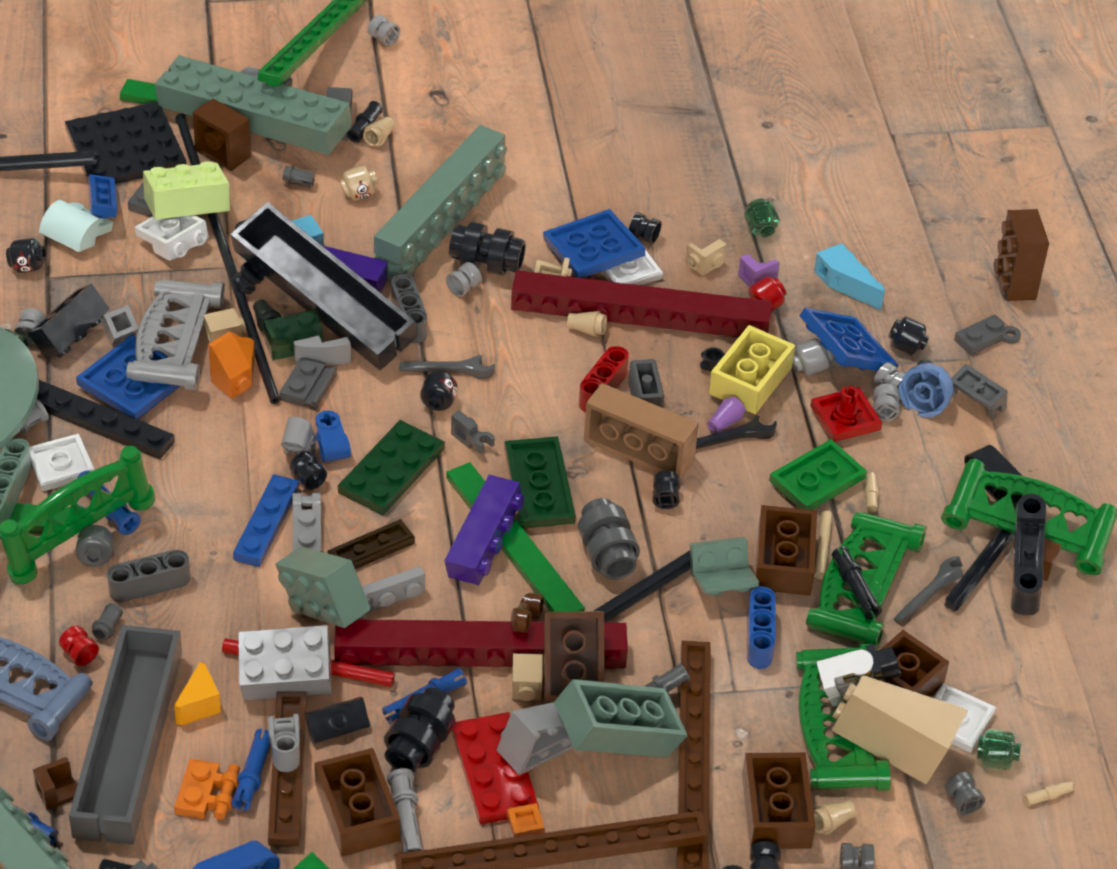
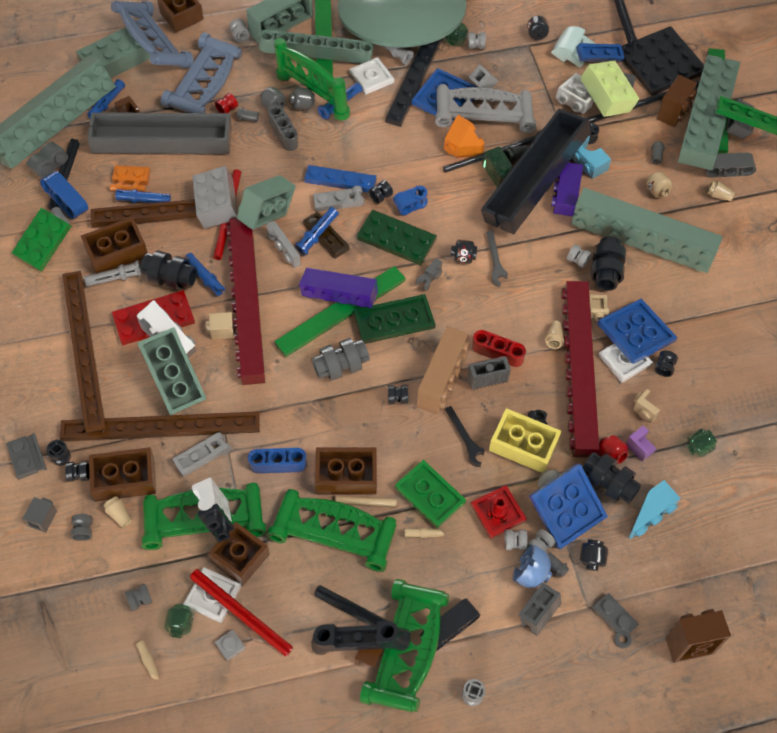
camera: 85 degrees right, 15 degrees up
black brick [27,284,110,359] -> none
light orange slope [174,662,221,726] -> none
tan brick [204,308,246,343] -> none
light grey piece [268,714,300,772] -> none
dark grey plate [280,357,337,410] -> none
light grey piece [281,417,316,455] -> none
light grey slope [294,336,351,366] -> none
black plate [304,697,371,744] -> none
black pin [347,101,383,143] -> none
dark grey beam [391,274,427,343] -> none
orange plate [507,803,545,837] -> none
reddish brown bar [511,593,544,633] -> none
reddish brown brick [543,611,604,702] -> none
black axle [594,550,691,623] -> none
dark grey pin [645,663,690,695] -> none
sand green bracket [690,537,759,595] -> none
medium lavender cone [707,396,746,434] -> none
black pin [831,546,882,619] -> none
tan slope [832,675,968,784] -> none
dark grey piece [894,556,964,622] -> none
none -> light grey plate [172,432,232,477]
none -> red axle [190,569,293,657]
none -> light grey plate [215,630,245,662]
none -> dark grey head [261,87,285,109]
none -> blue pin [294,207,339,256]
none -> light grey wheel [462,679,485,707]
none -> black piece [582,452,642,504]

